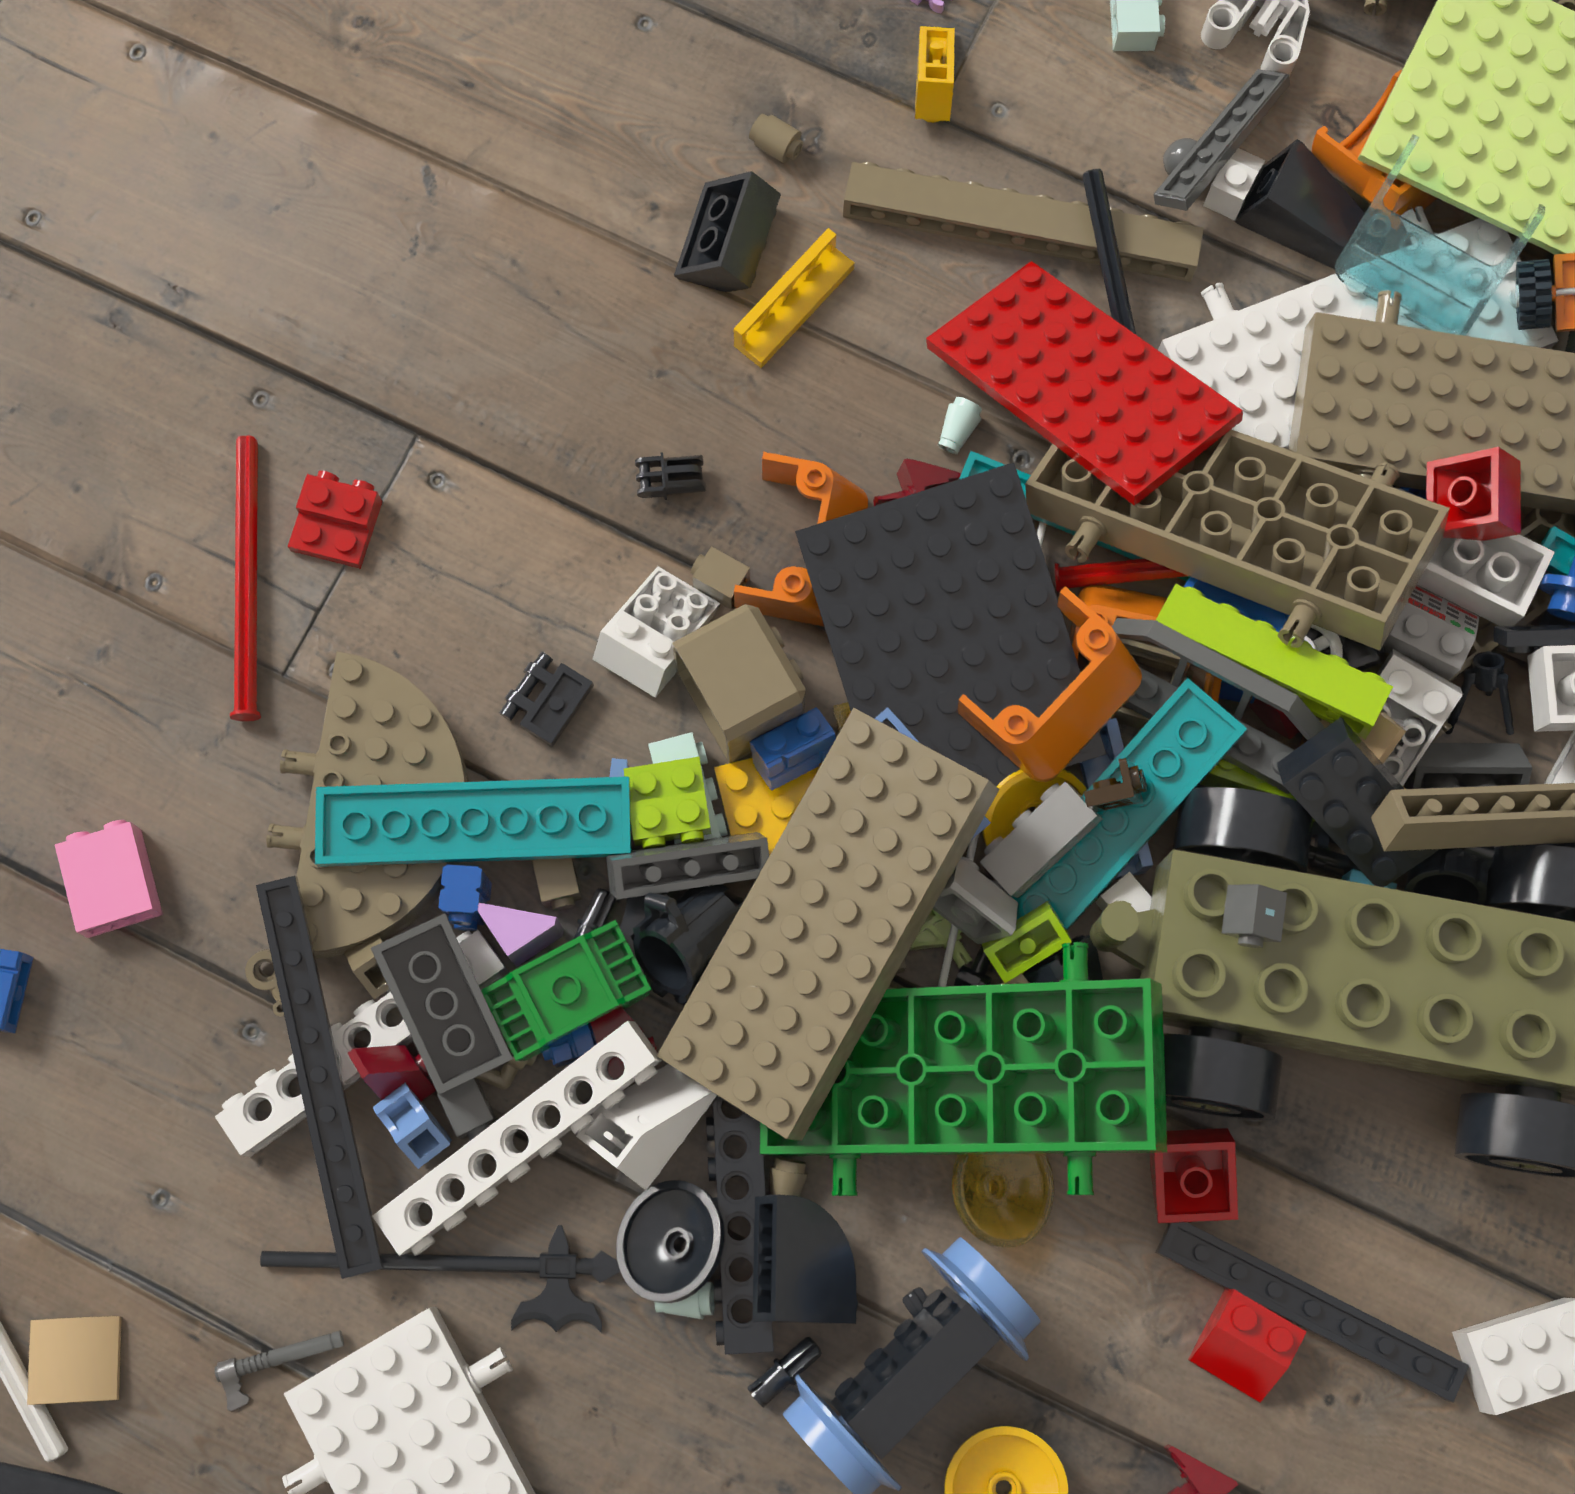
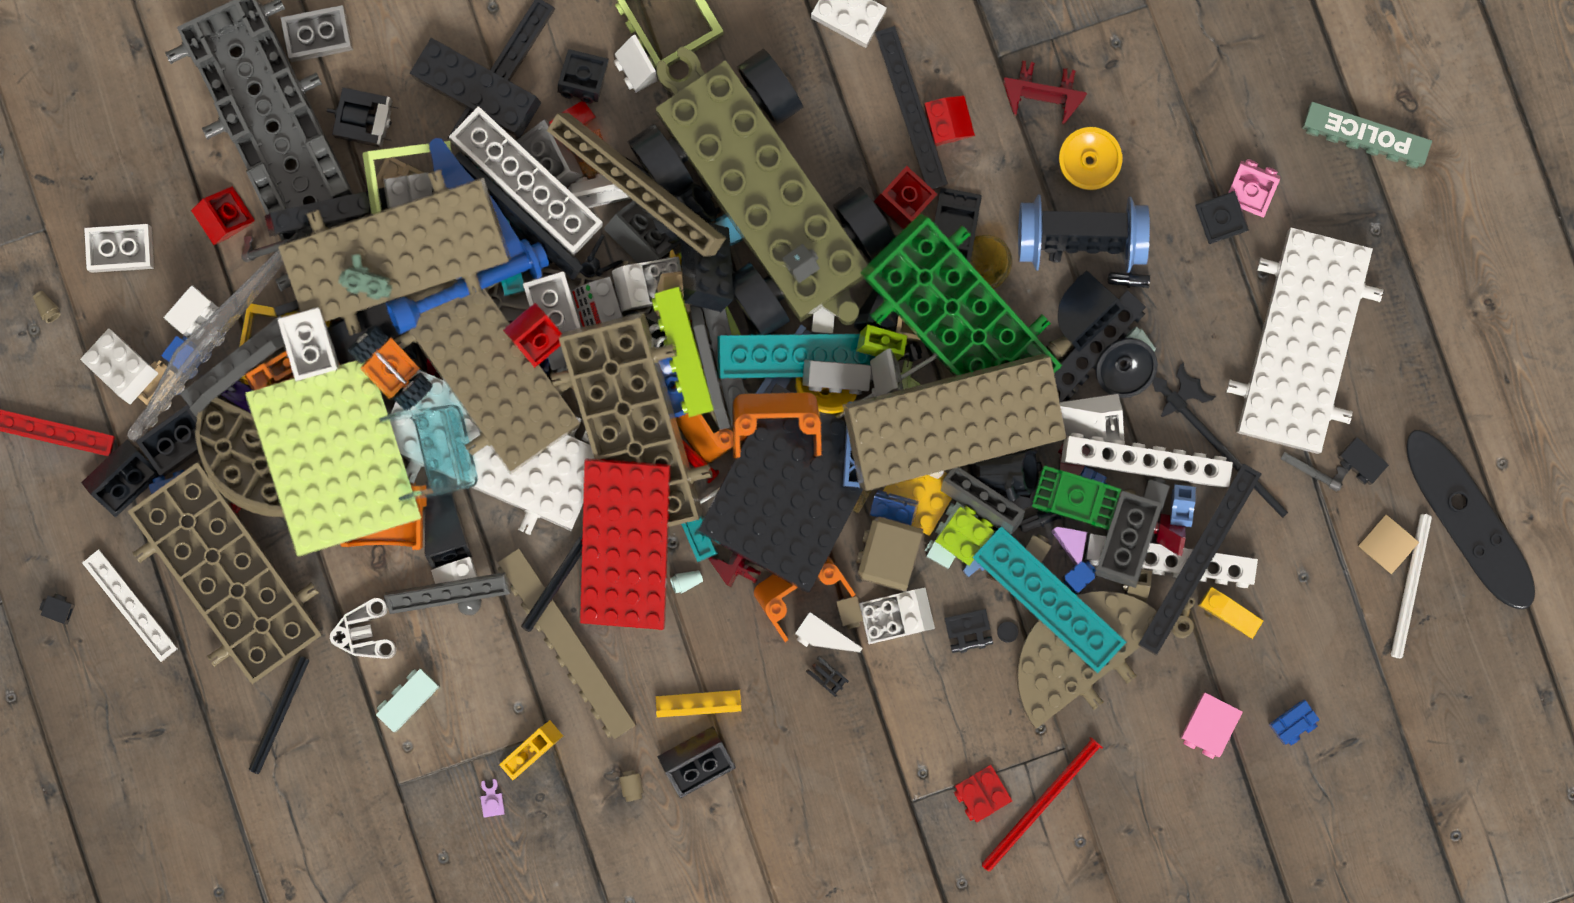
camera: 135 degrees left, 10 degrees up
dark brown bracket [1084,758,1147,812] -> none
none -> white slope [795,613,862,652]
none -> black slope [934,187,982,263]
none -> black piece [997,622,1018,643]
none -> yellow slope [1198,587,1263,639]
none -> black brick [1338,437,1389,485]

